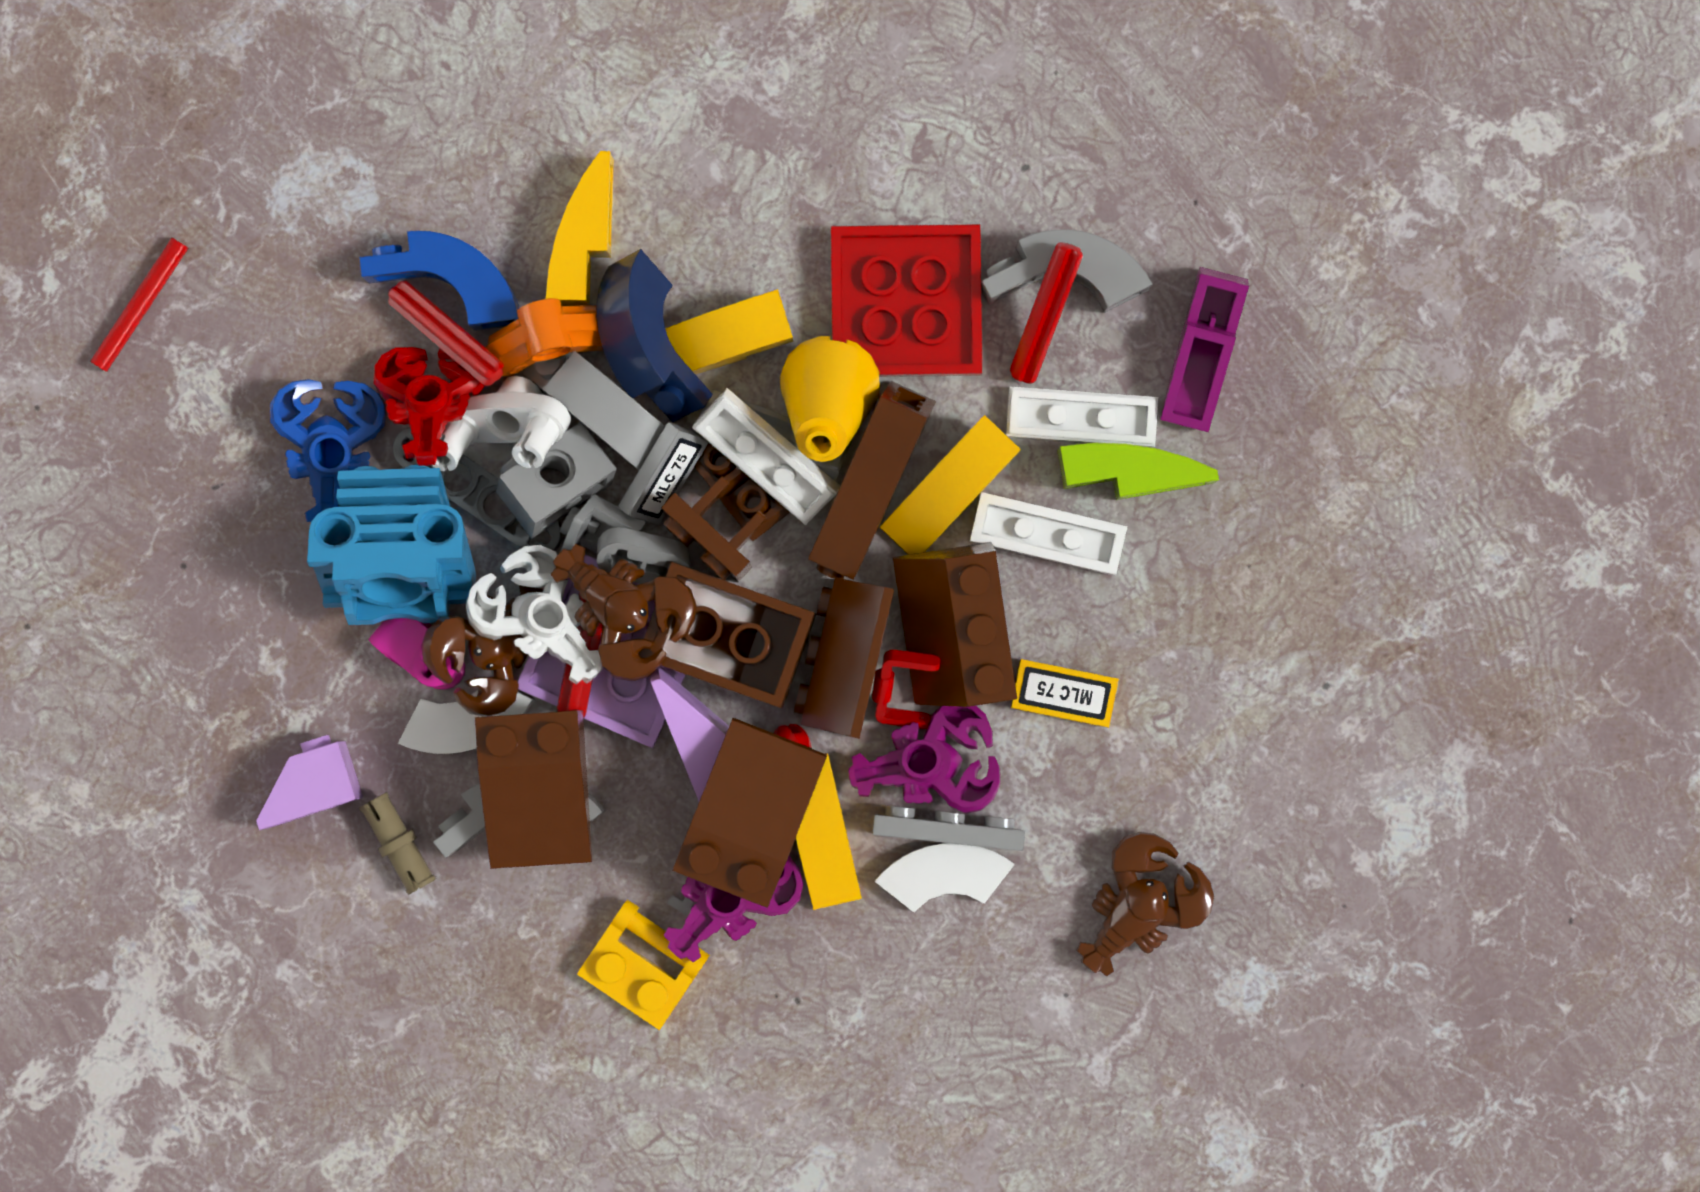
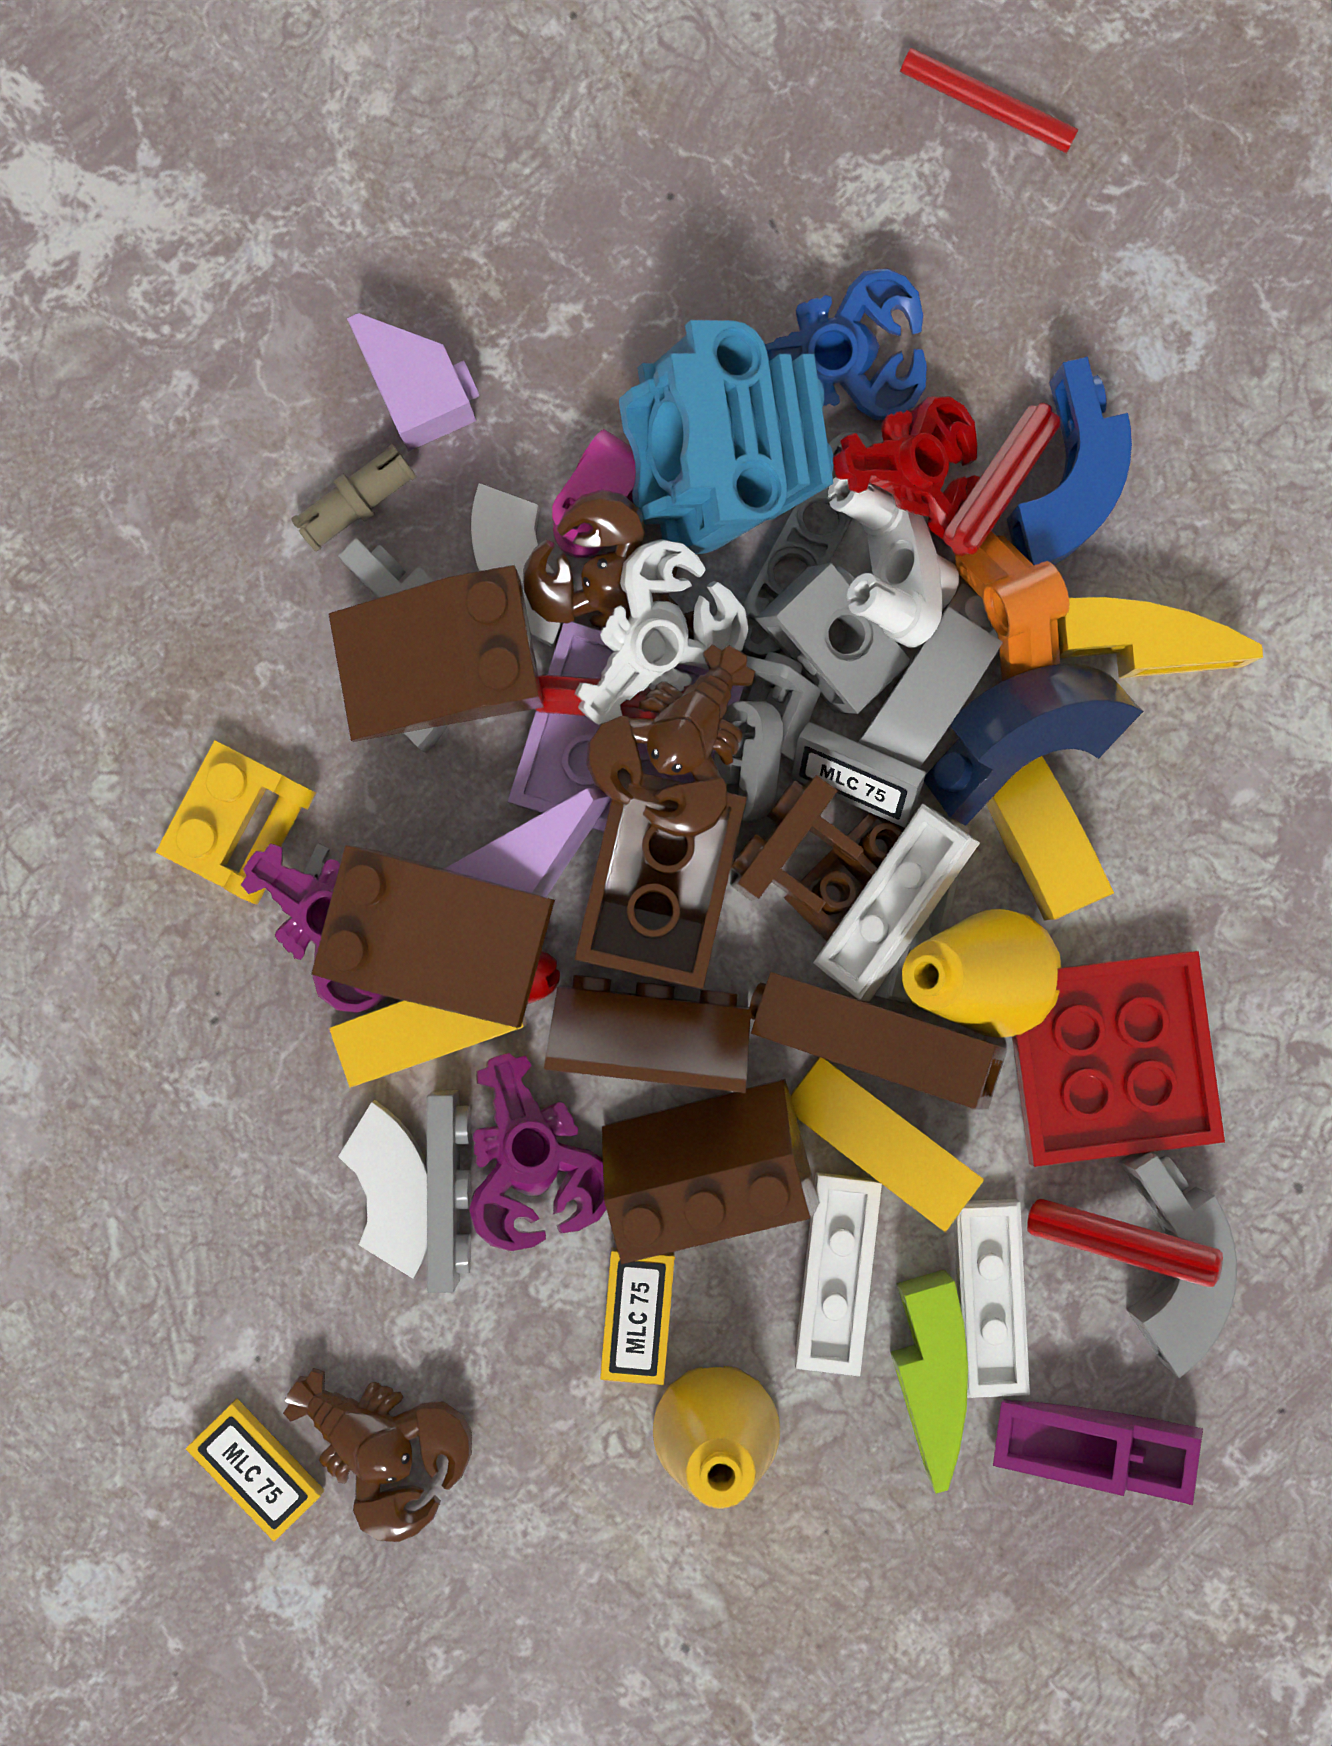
camera: 80 degrees right, 0 degrees up
red piece [872,649,940,729] -> none
none -> tile [185,1398,324,1542]
none -> yellow cone [653,1366,780,1508]

